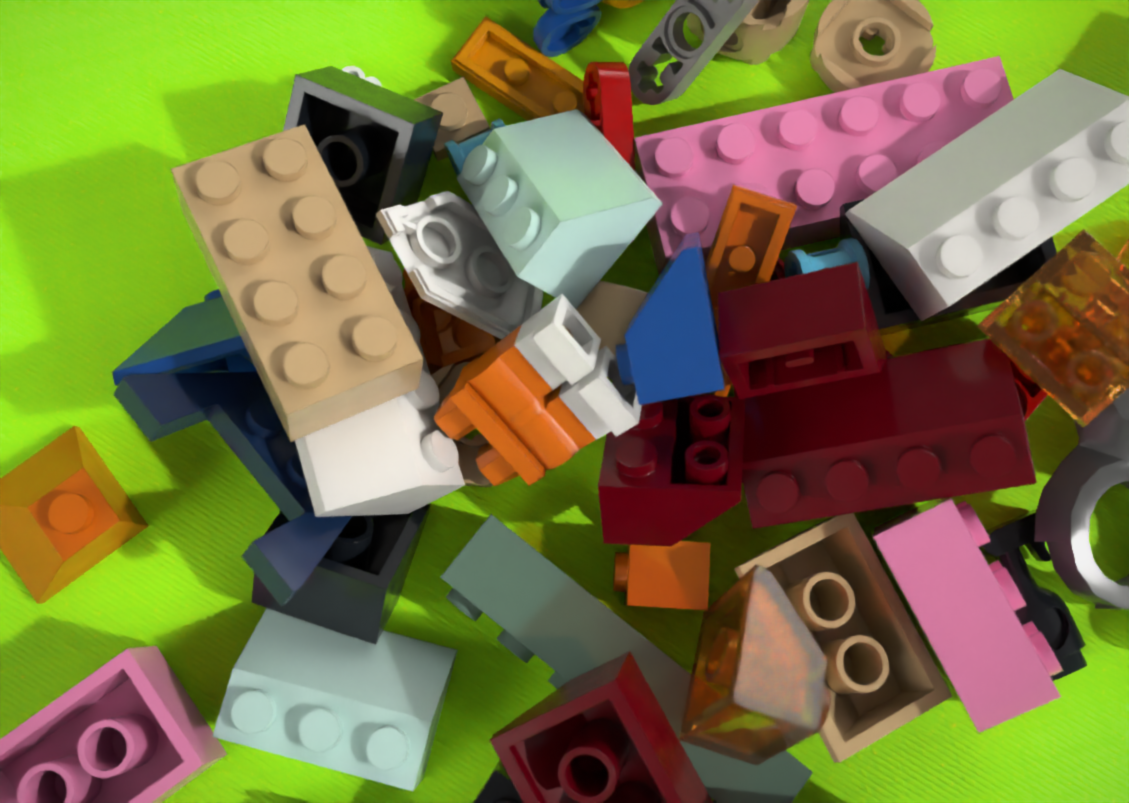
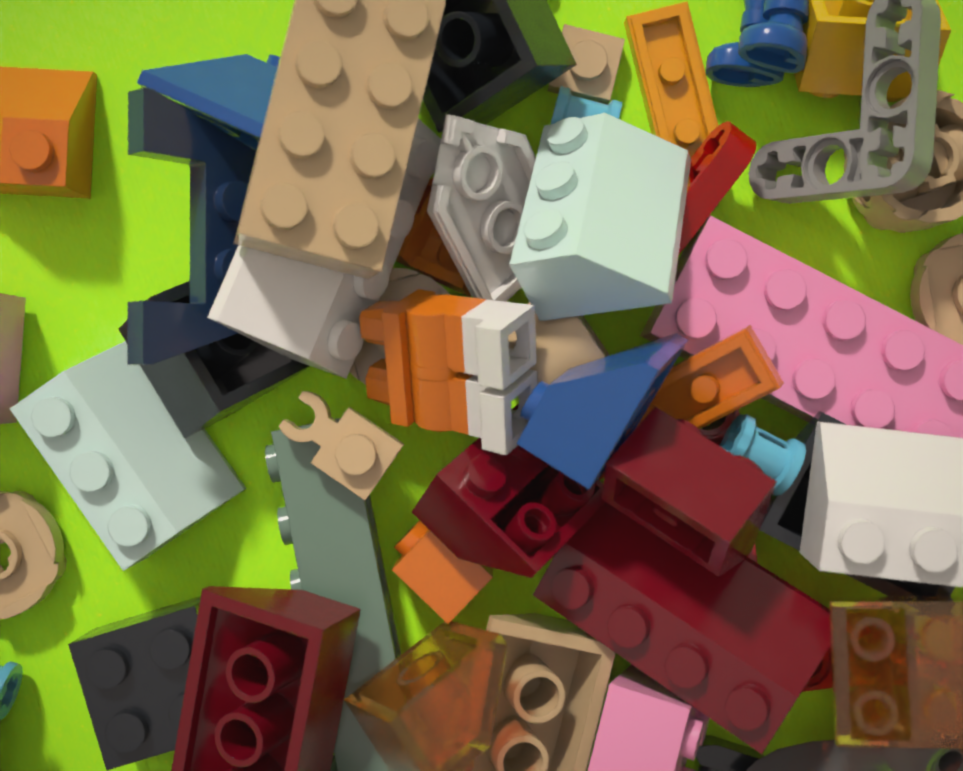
camera: 40 degrees right, 10 degrees up
none -> tan plate [279,391,404,500]

